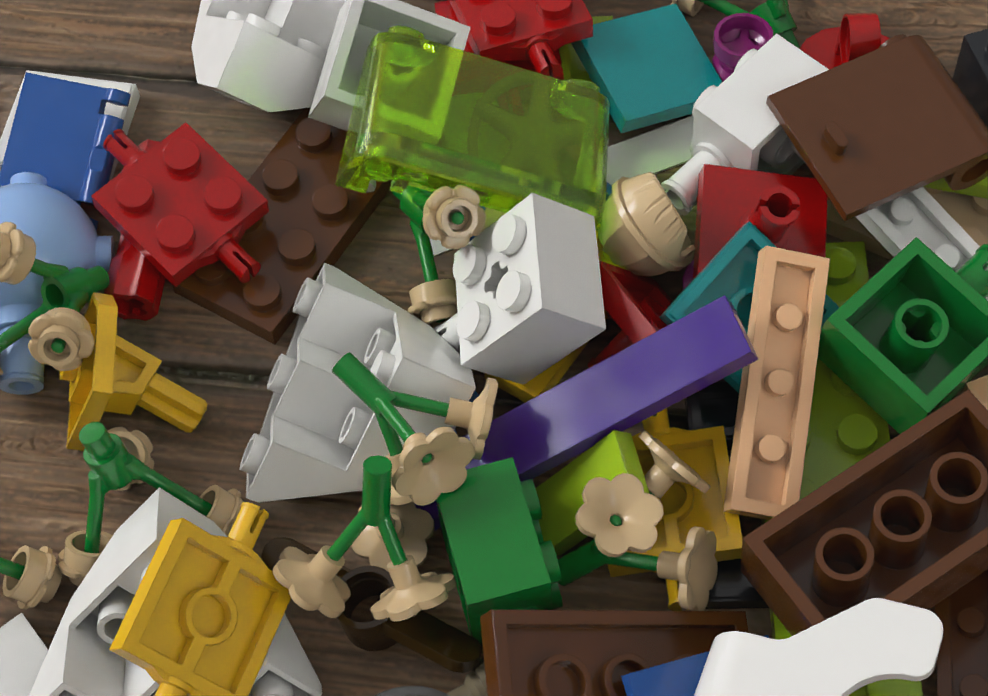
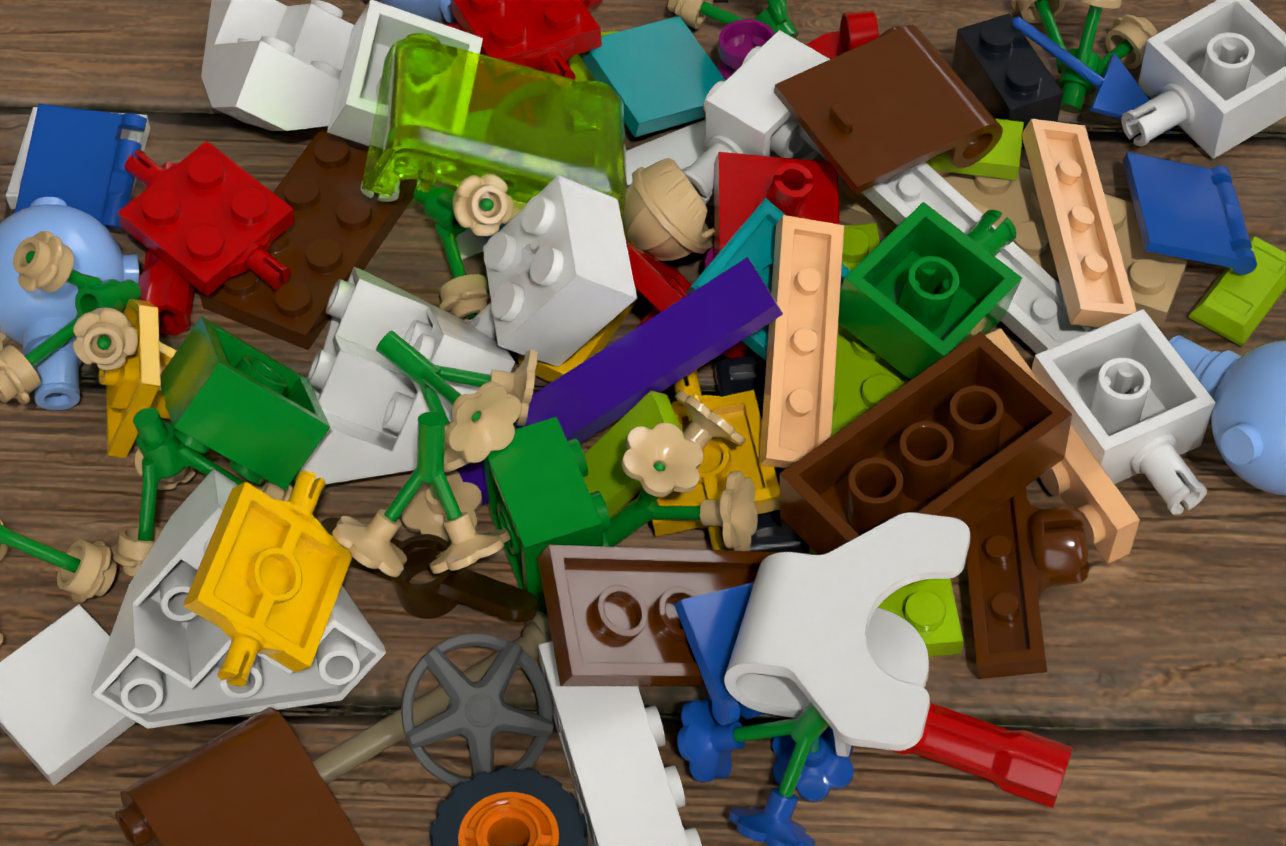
camera: 10 degrees left, 5 degrees down
none -> green brick [160,316,330,490]

